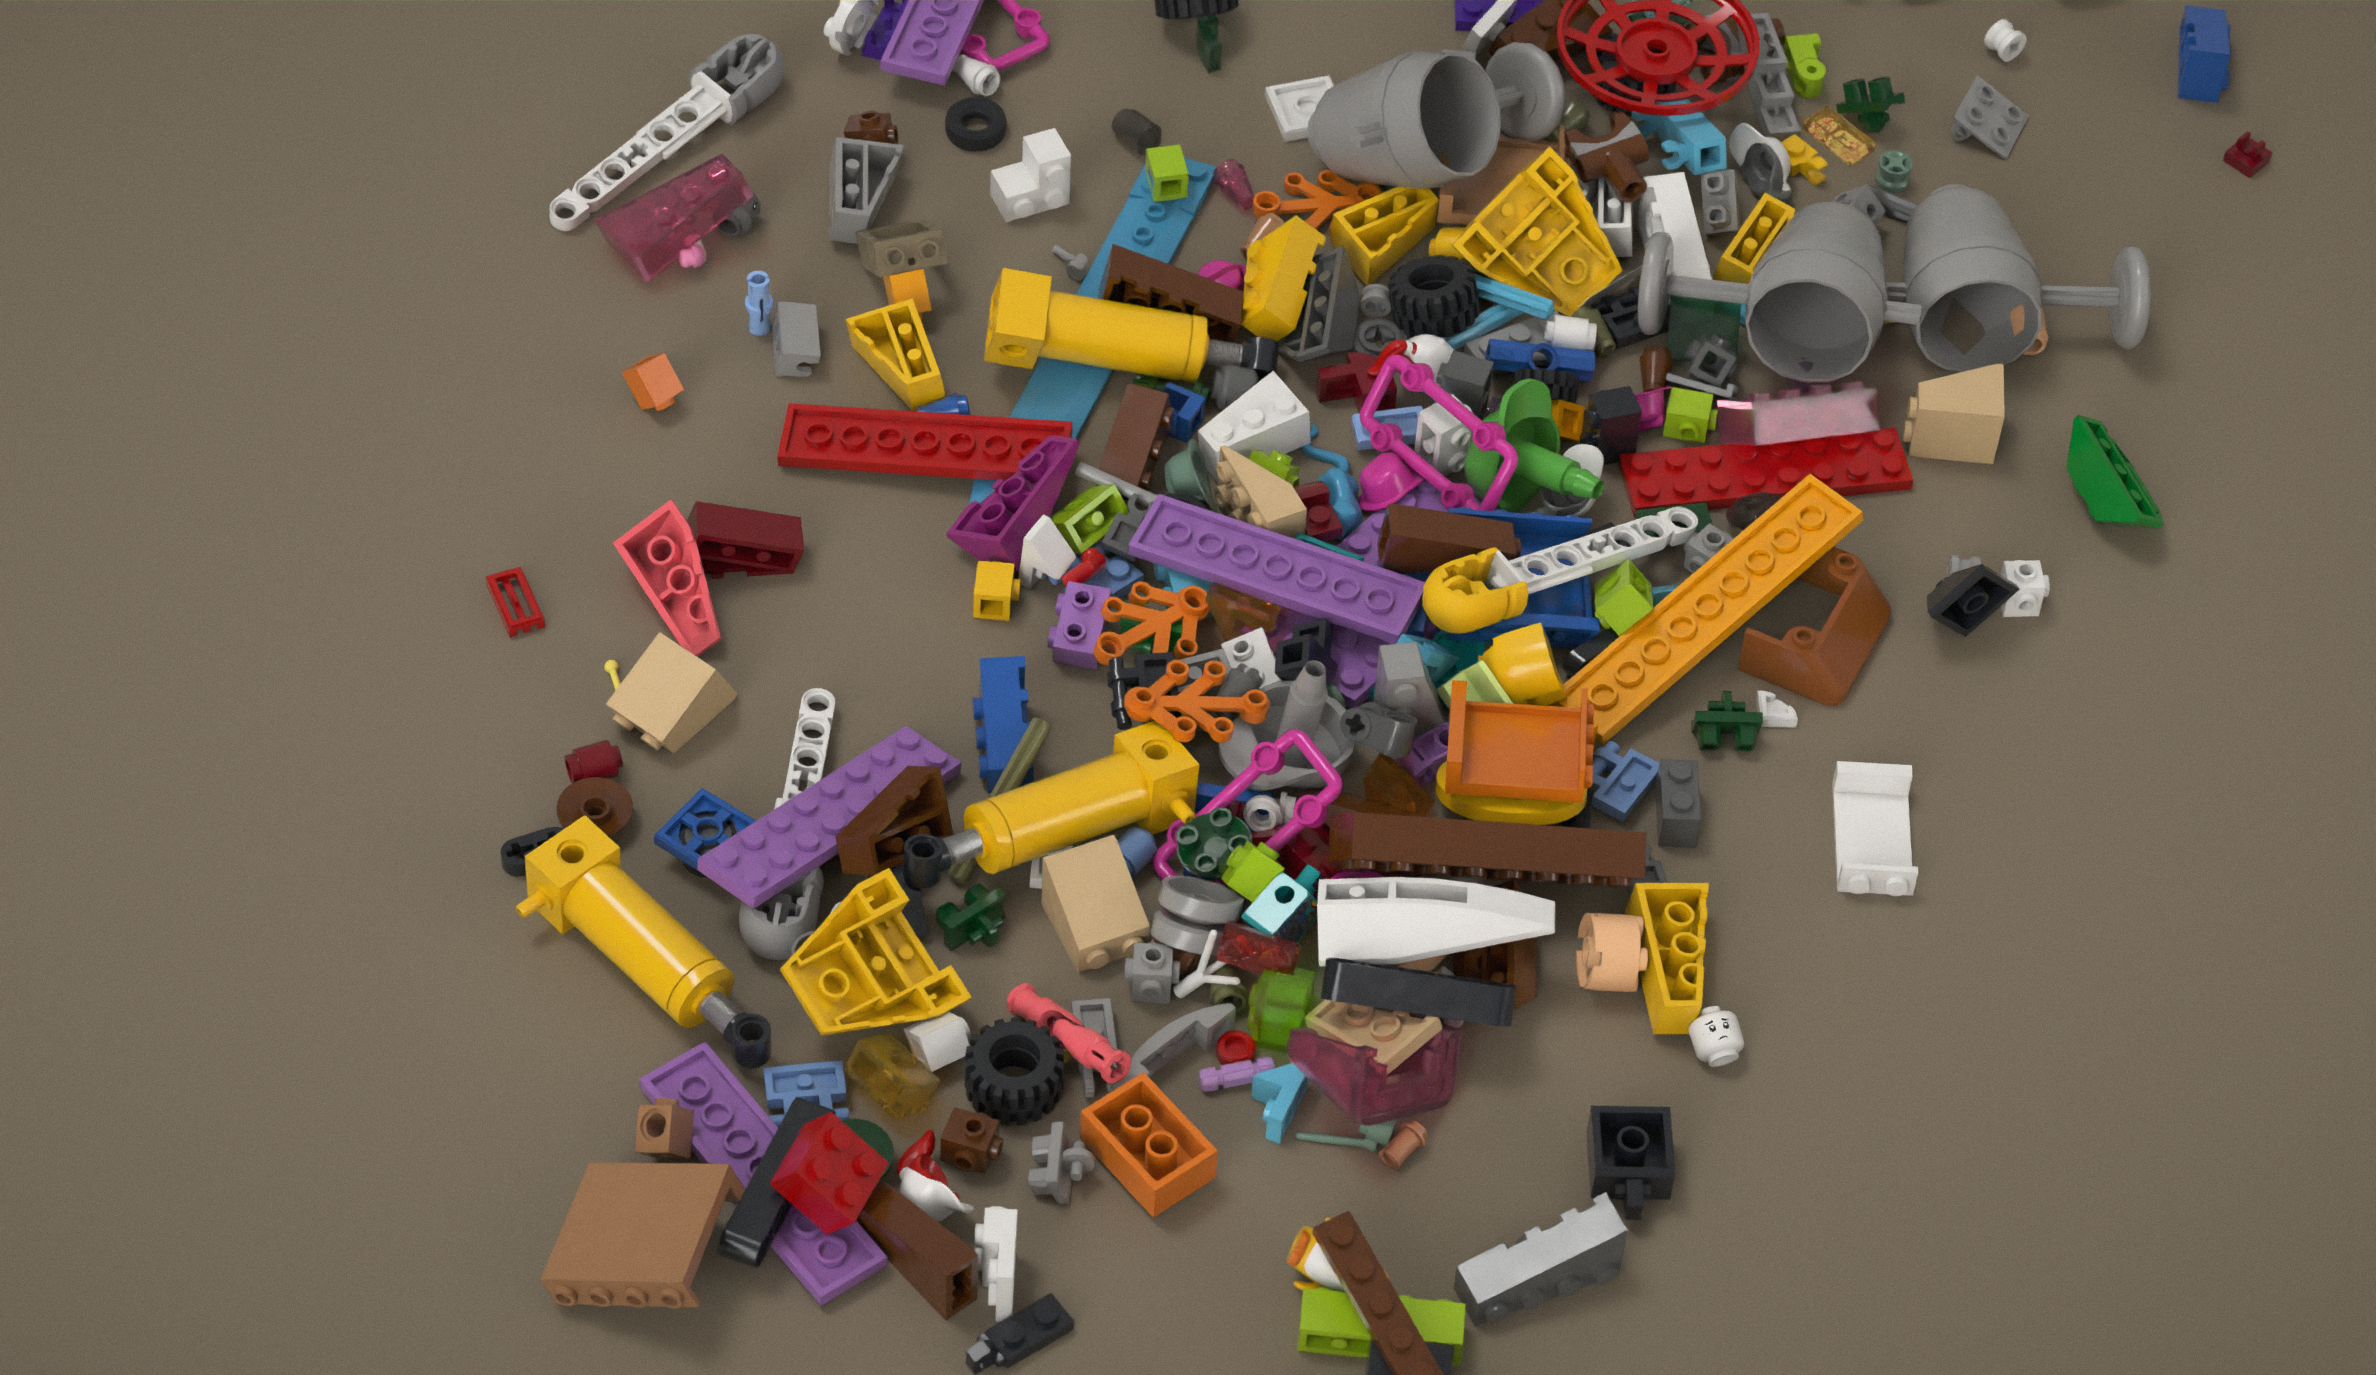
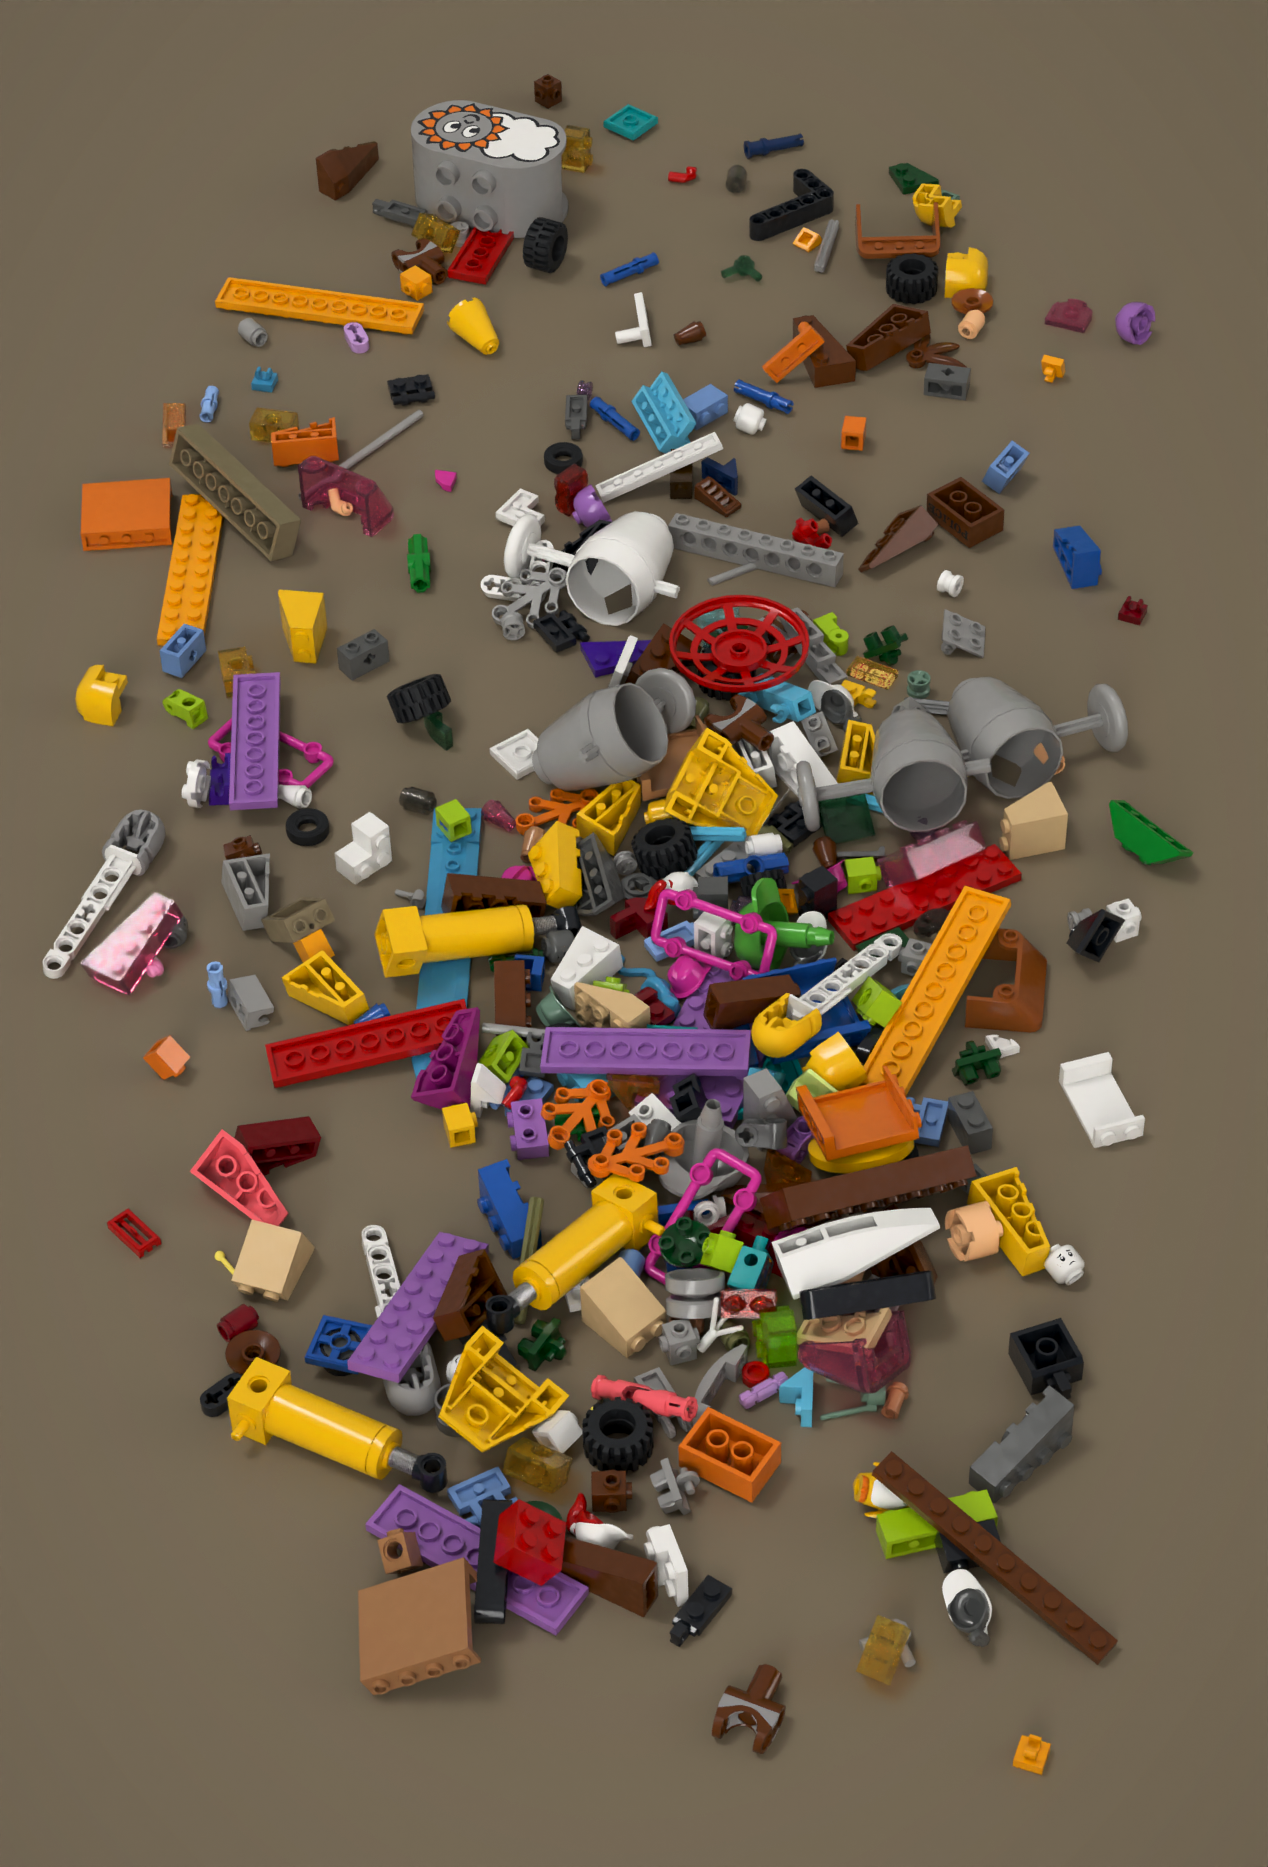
camera: 15 degrees left, 5 degrees down
dark grey brick [1684,333,1738,388] -> none

